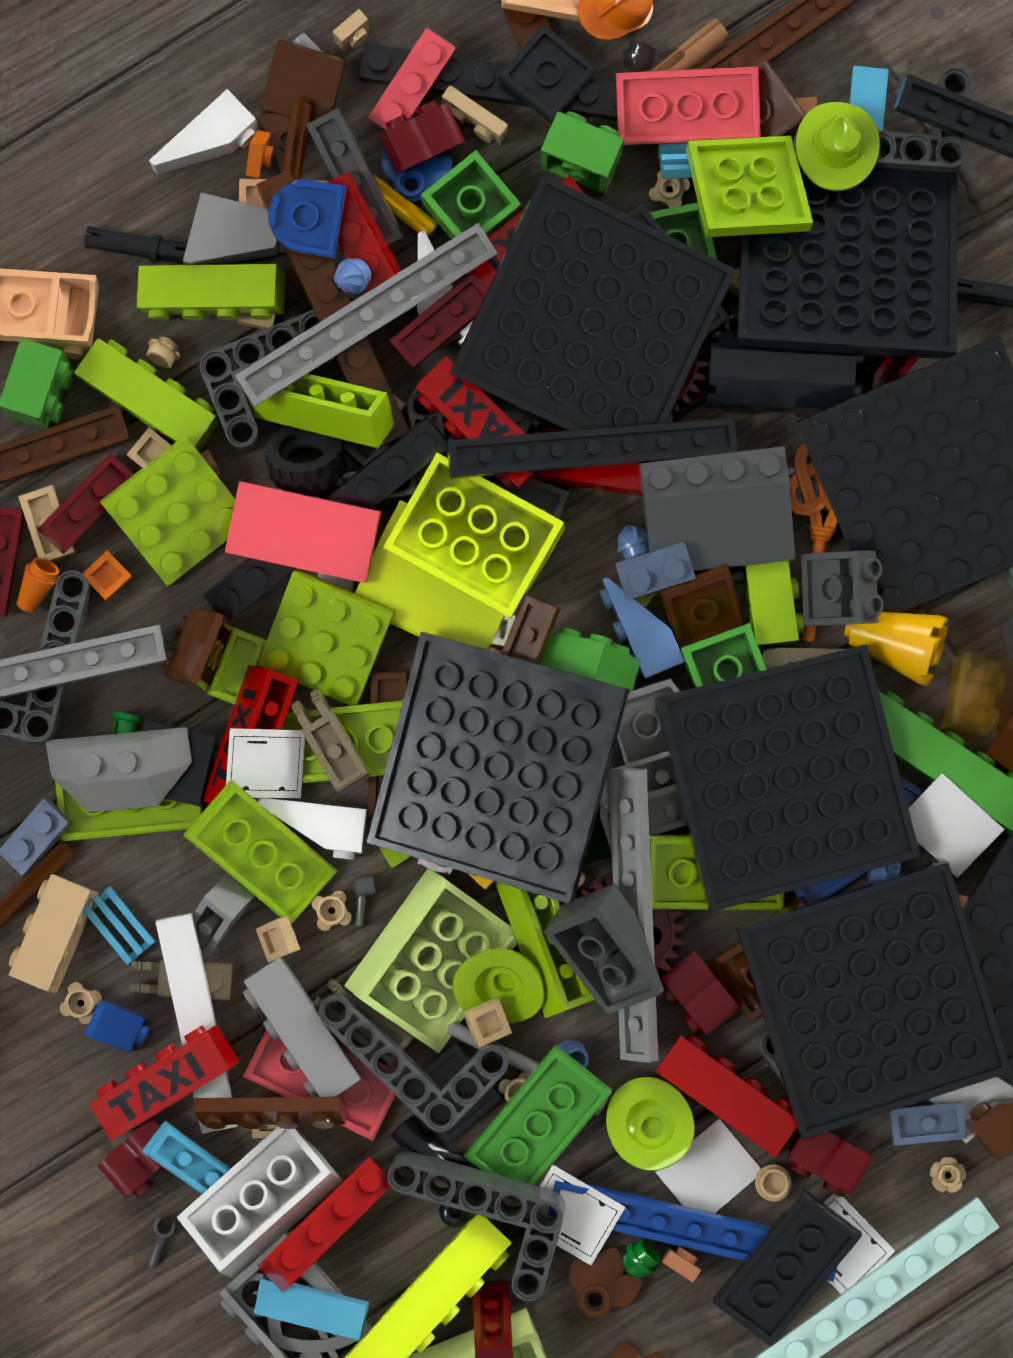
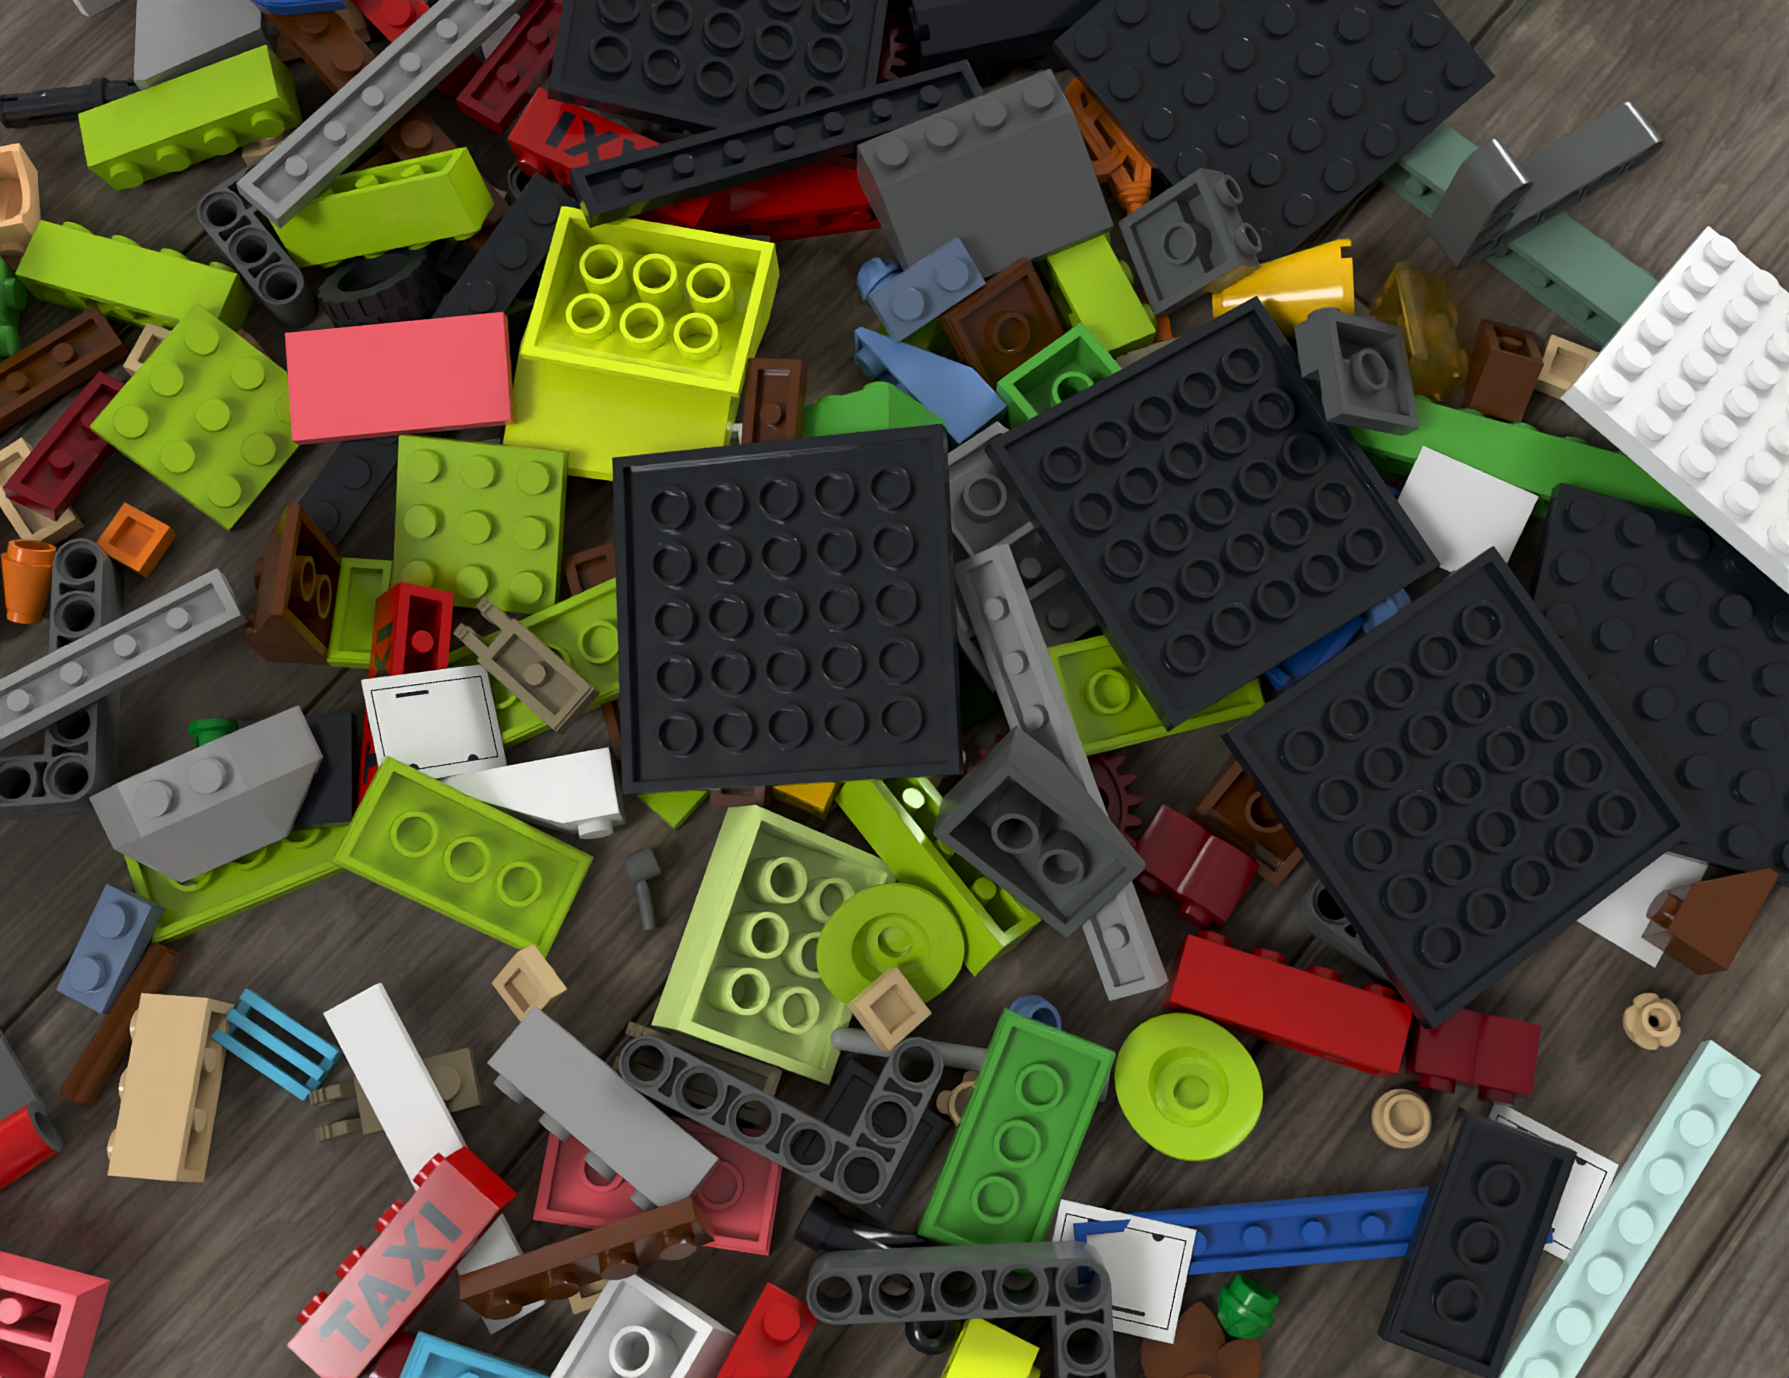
camera: 25 degrees left, 10 degrees down
tan plate [60,982,102,1024] -> none
blue slope [84,1001,150,1052] -> none
tan plate [146,337,180,369] -> none
light grey slope [193,874,254,961] -> none
tan plate [312,891,352,931] -> none
medium blue plate [333,258,371,294] -> none
white sticker [655,1119,761,1213] -> none
nougat plate [661,1246,701,1283] -> none
sand blue plate [889,1102,967,1146] -> none
none -> dark grey plate [1294,307,1419,436]

